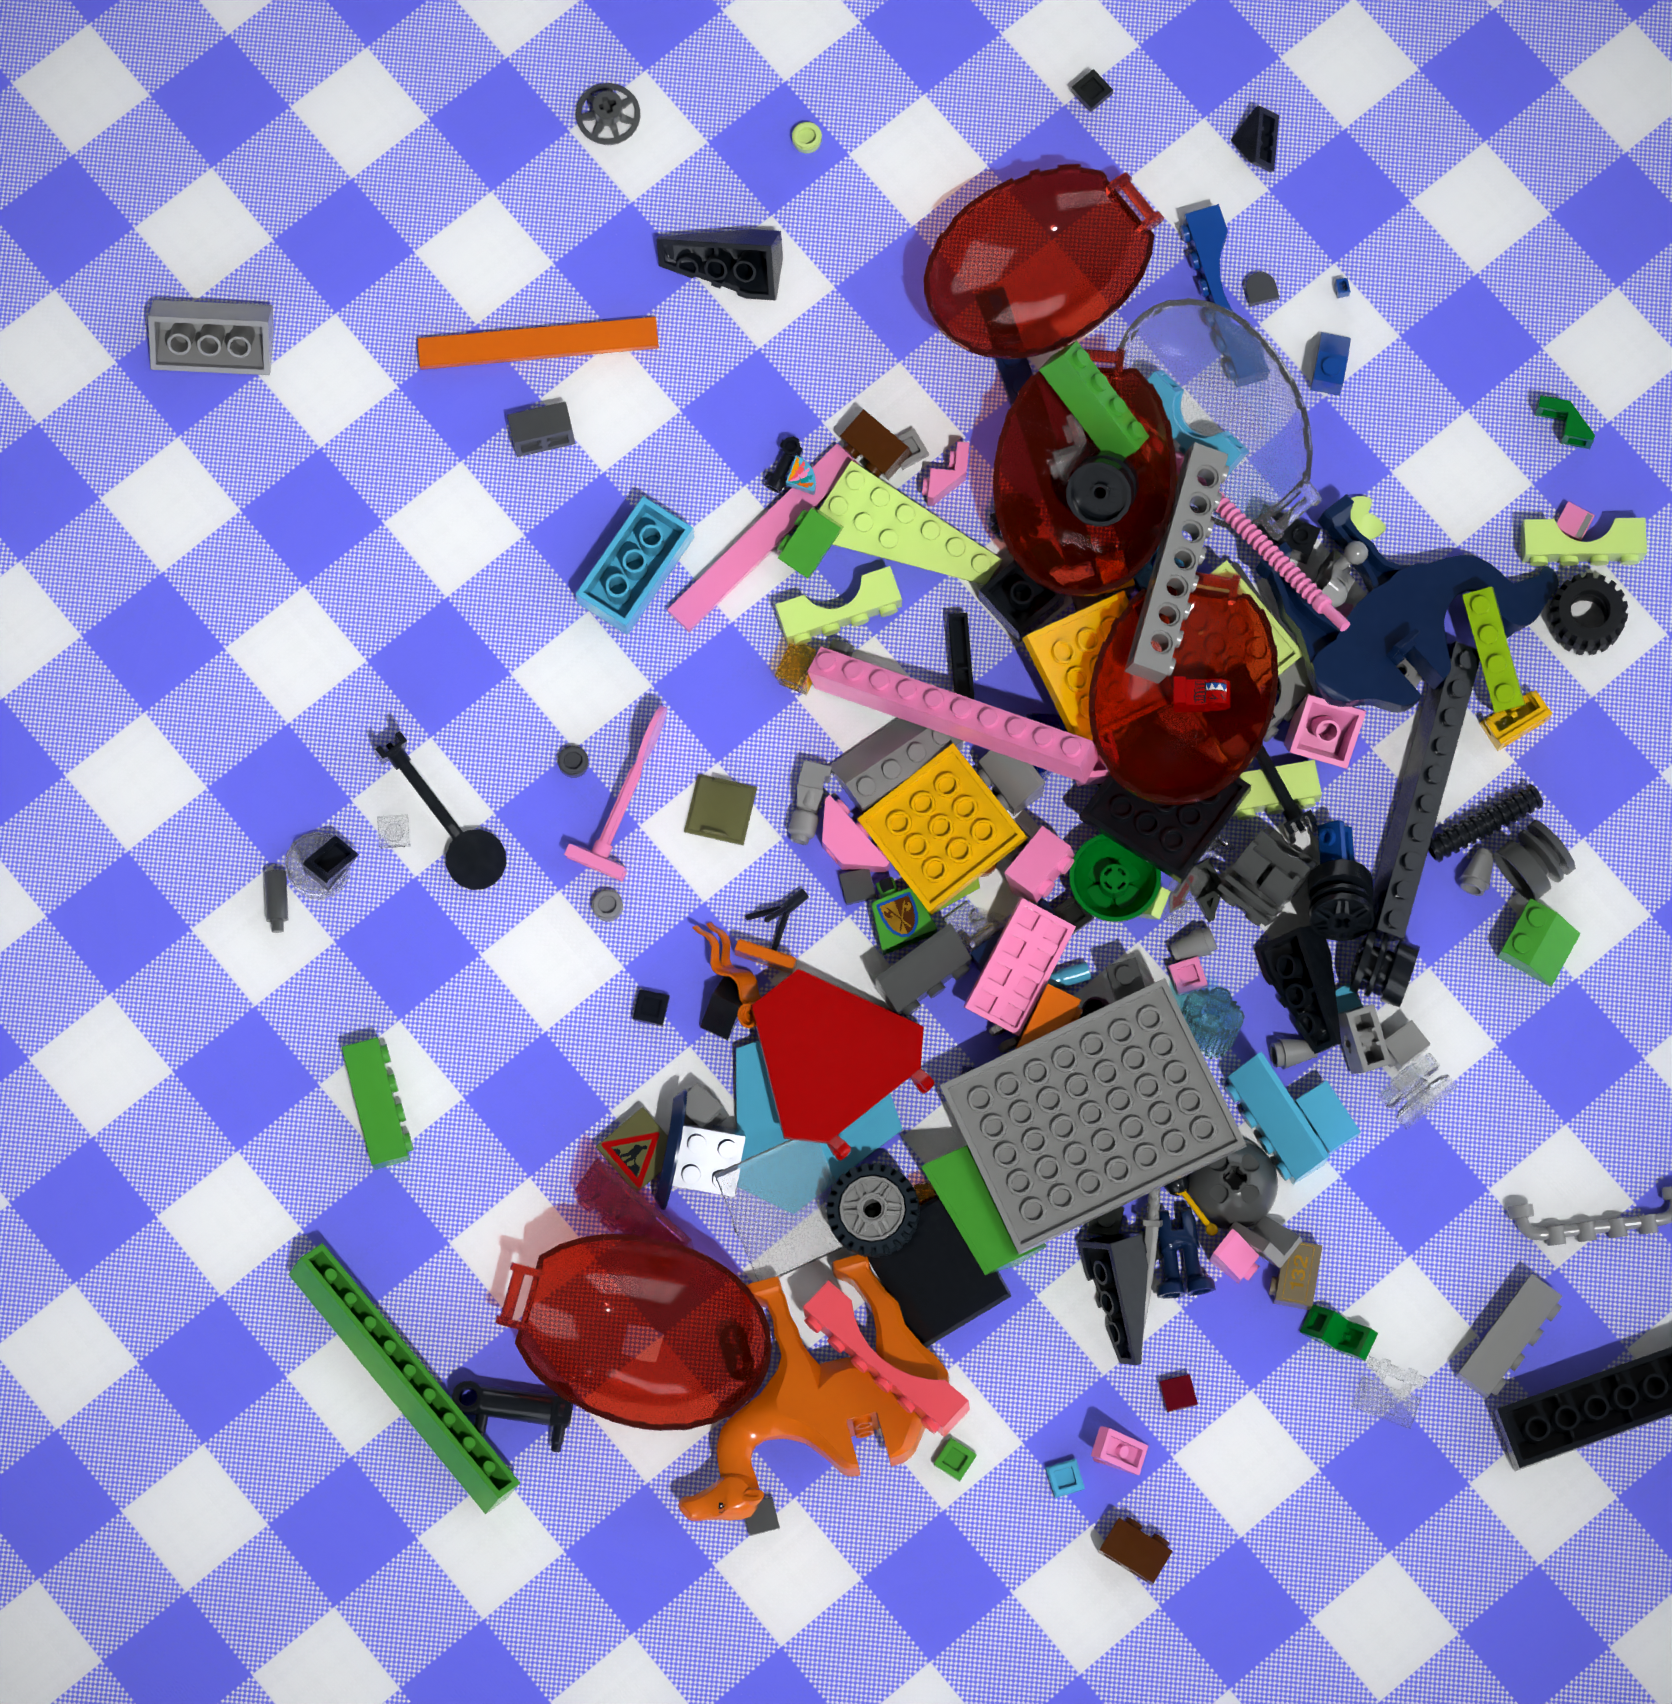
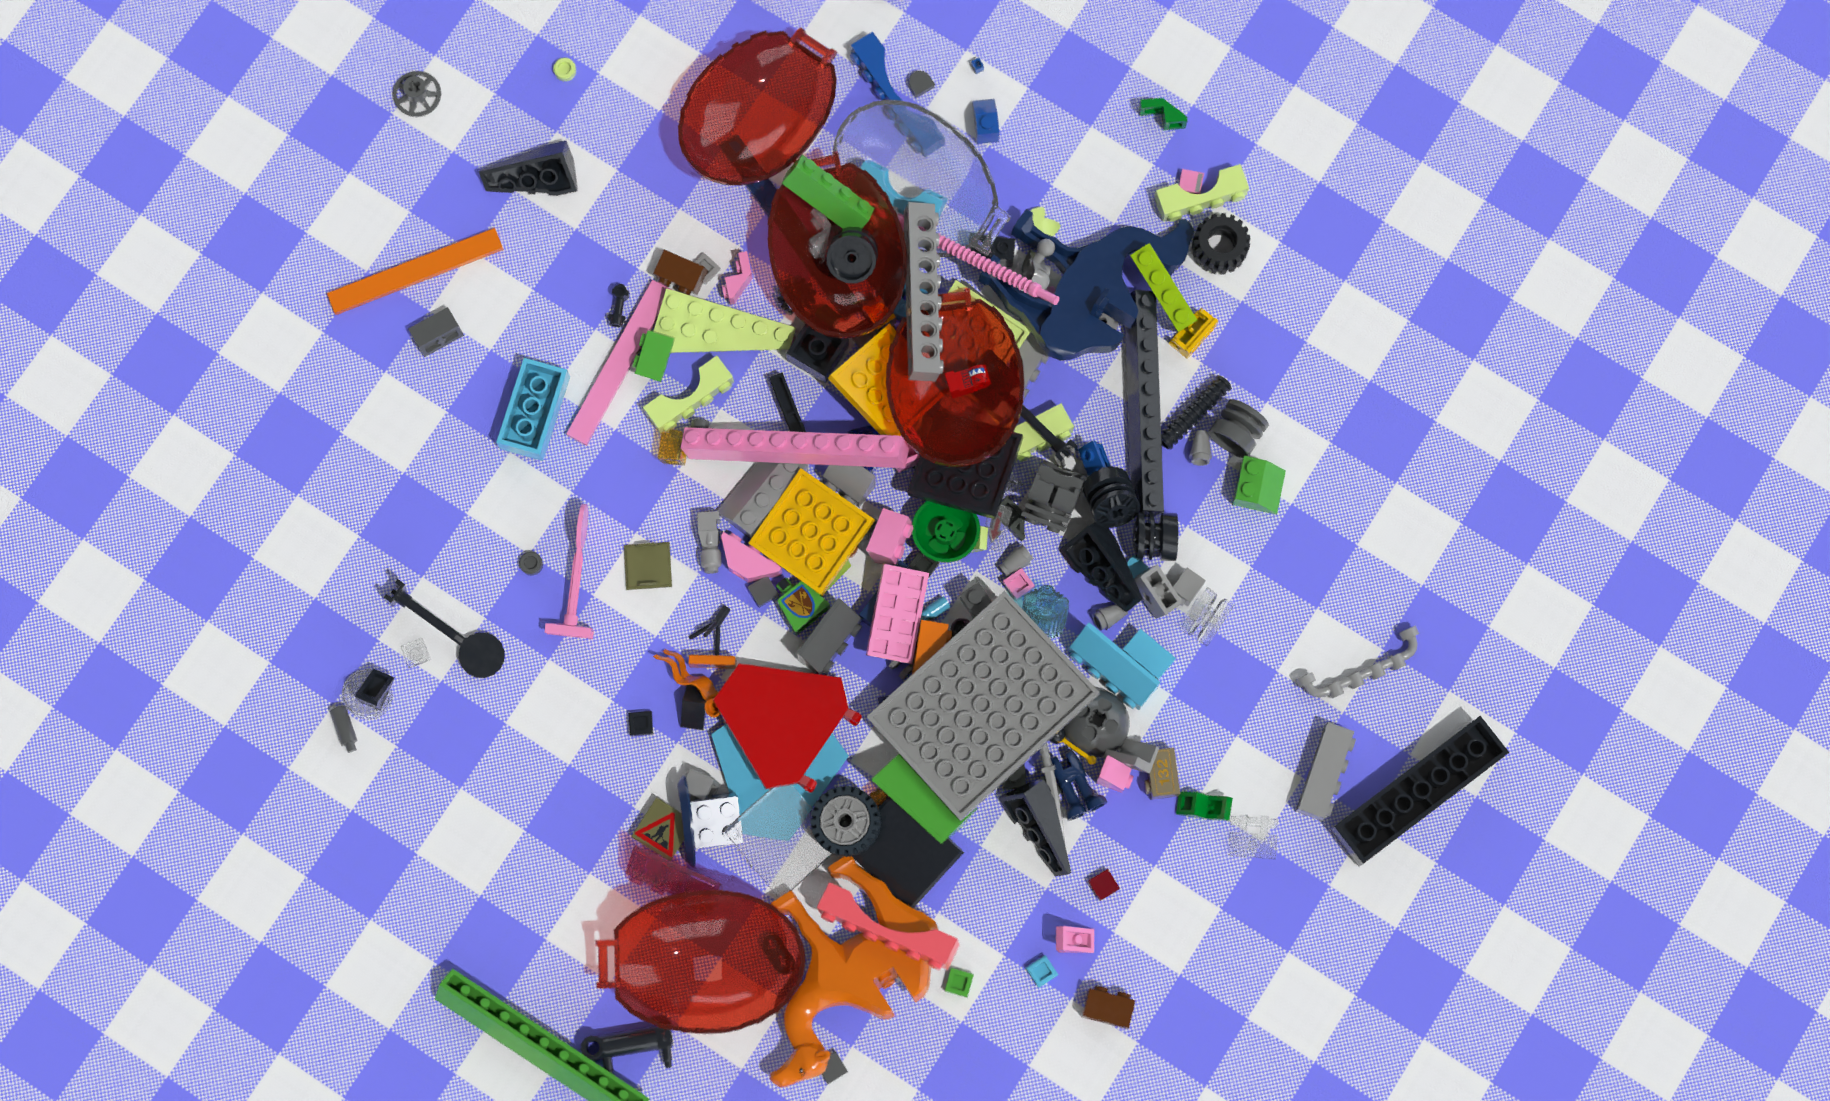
camera: 20 degrees left, 0 degrees up
light grey slope [148,300,274,375] -> none
bright green brick [342,1037,414,1170] -> none
light grey tile [592,890,623,922] -> none
tile [786,455,816,495] -> none
clear slope [942,900,1010,954] -> none
bright pink slope [1284,694,1366,769] -> none

